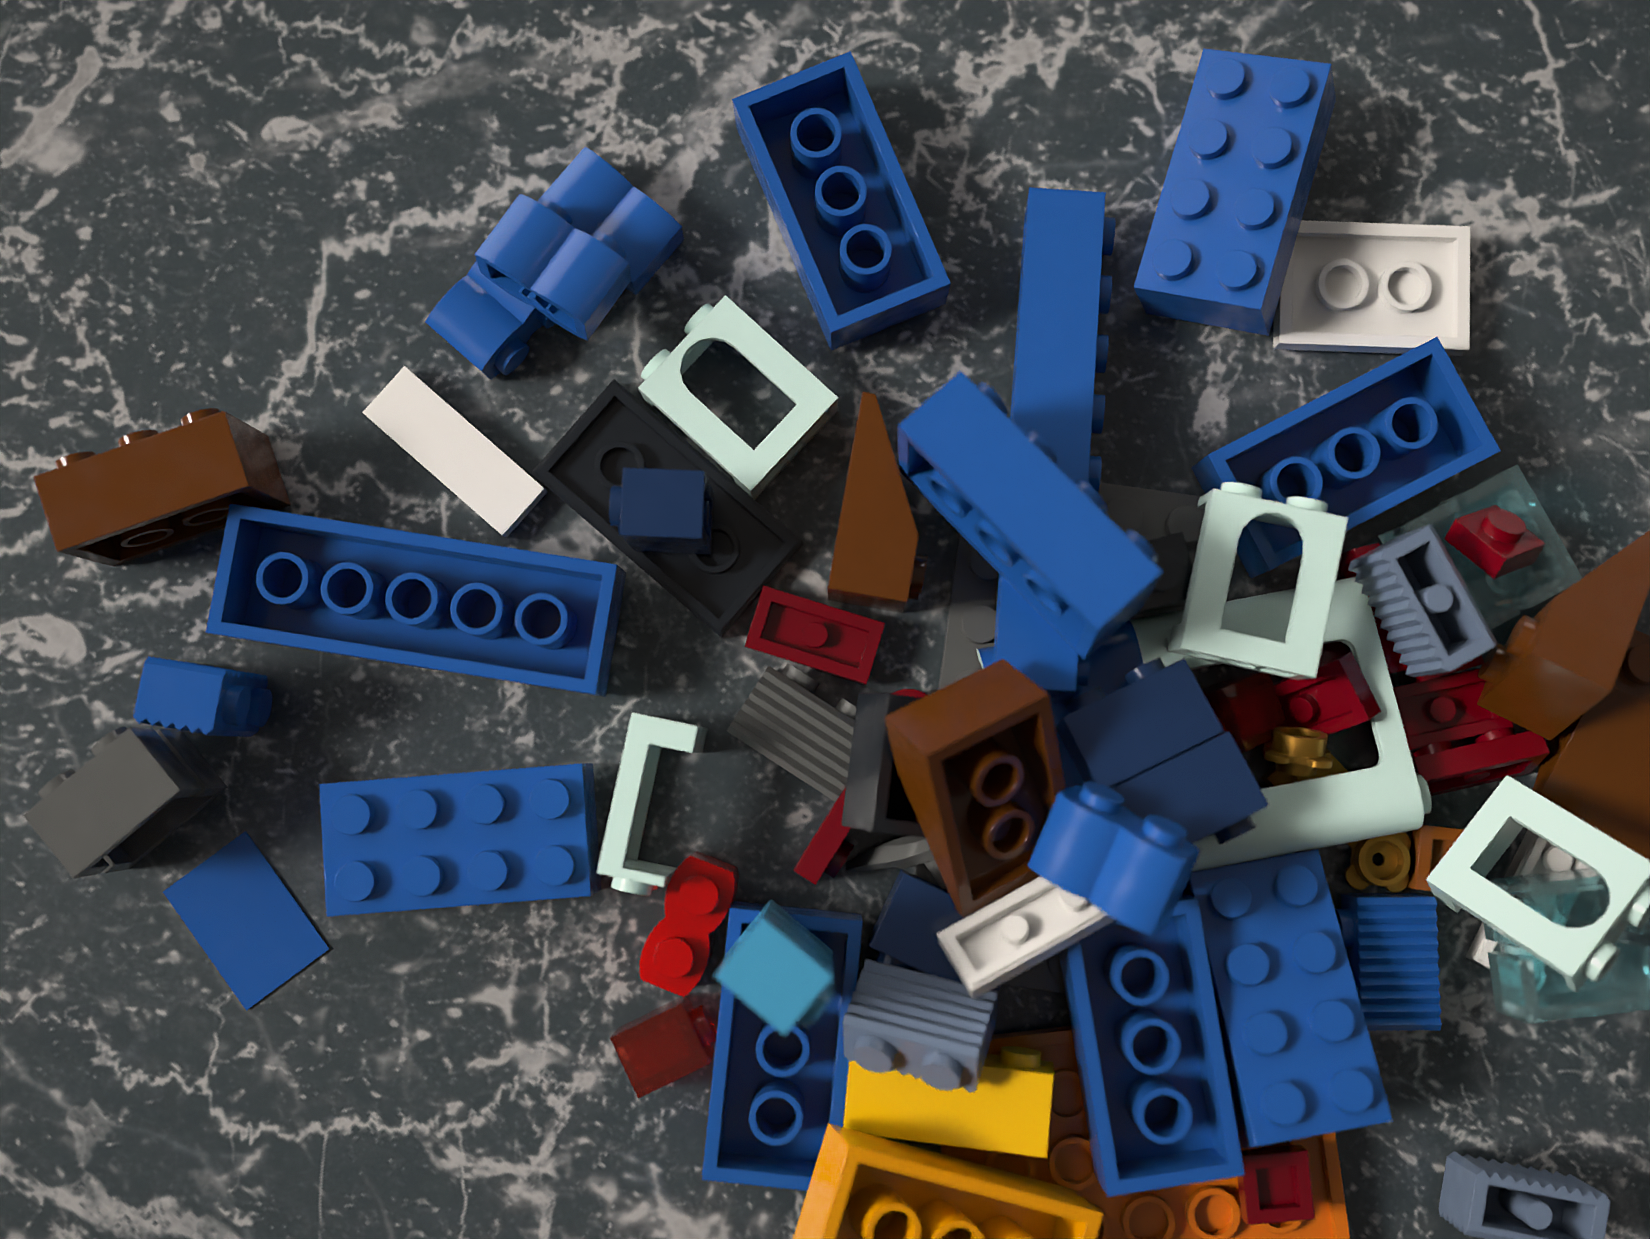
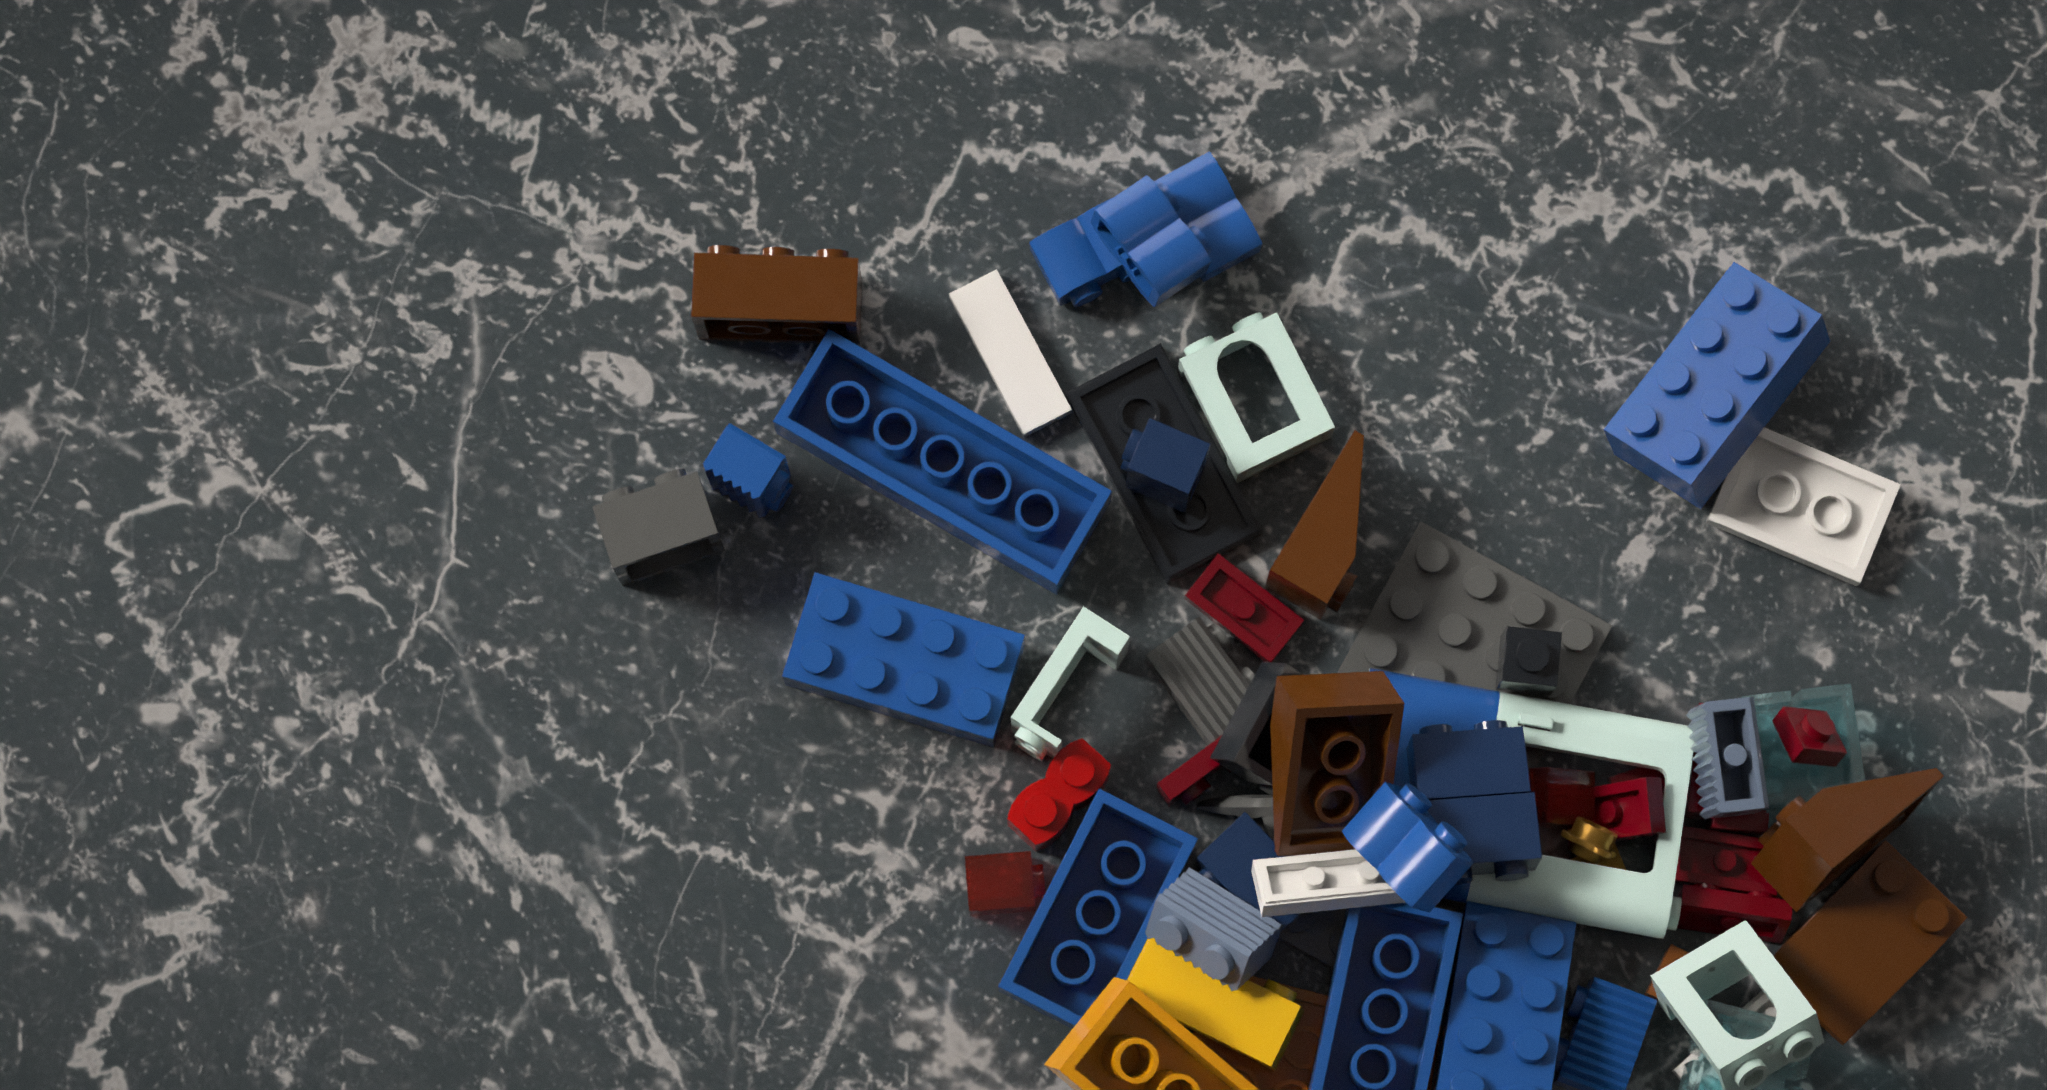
camera: 20 degrees right, 5 degrees down
blue sticker [163,831,329,1011] -> none
dark azure brick [715,899,835,1036] -> none
blue brick [732,51,951,351] -> none
blue brick [898,371,1163,660] -> none
blue brick [993,187,1115,704] -> none
light aqua panel [1167,482,1348,680] -> none
blue brick [1191,337,1501,578] -> none
pearl gold plate [1344,832,1411,893] -> none

